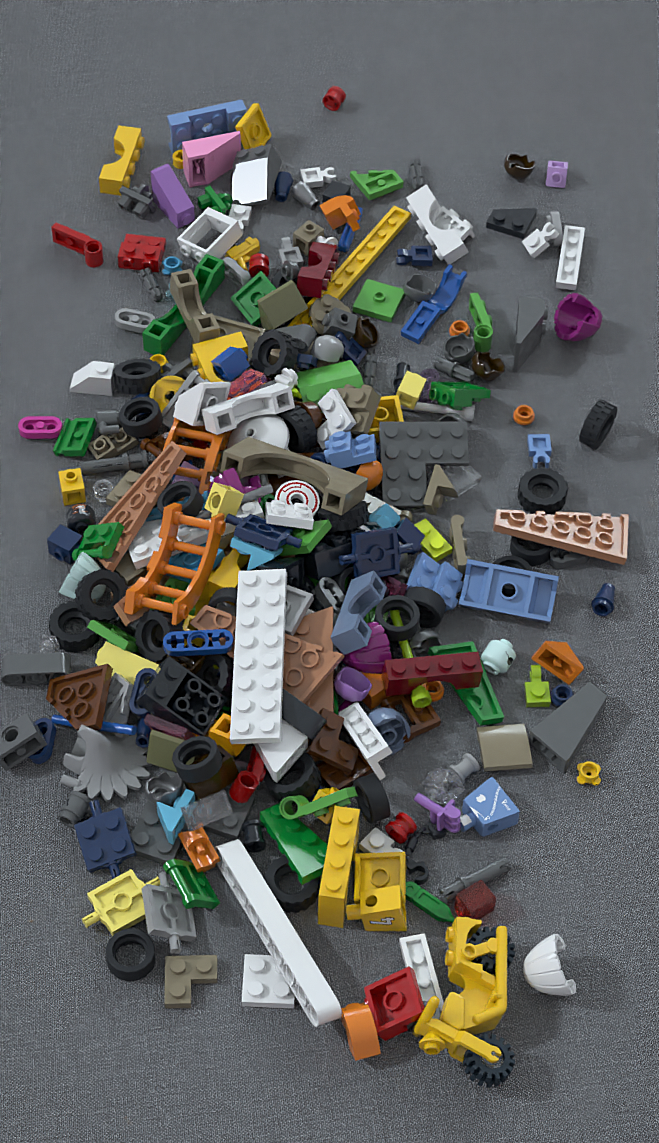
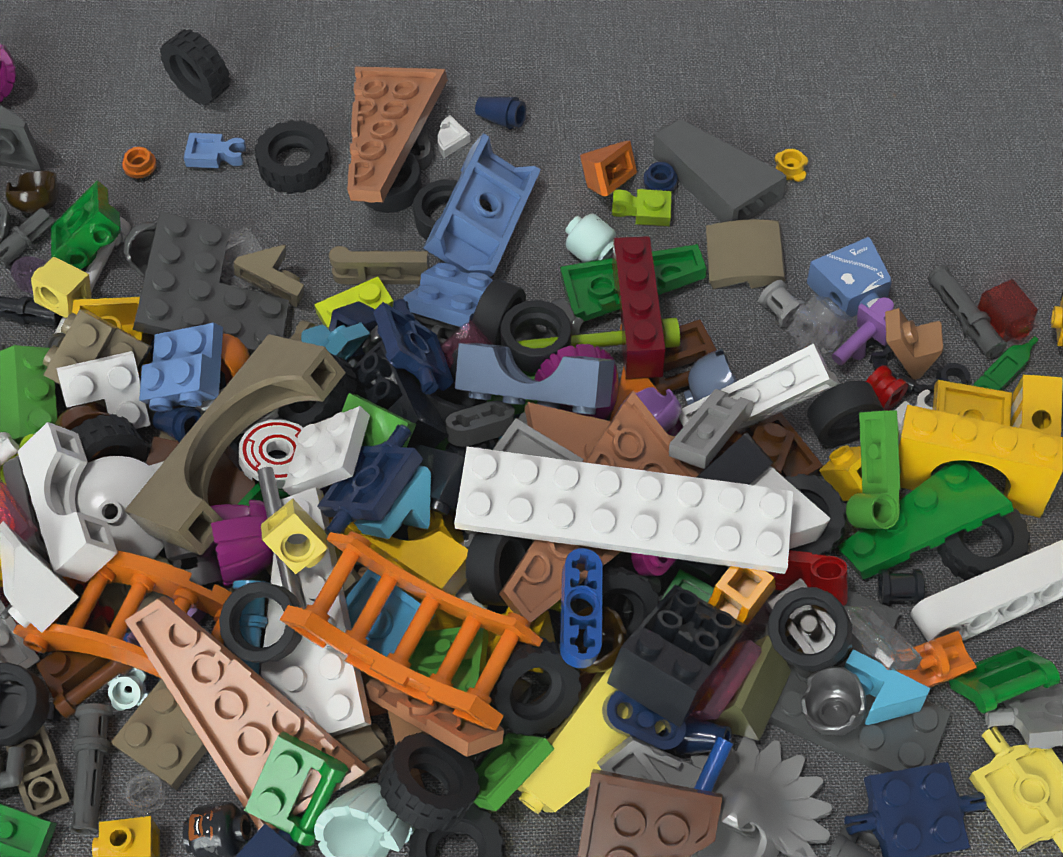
camera: 80 degrees left, 5 degrees up
none -> white tile [437,115,471,158]
none -> light grey plate [669,389,753,469]
none -> medium nougat slope [885,308,943,380]

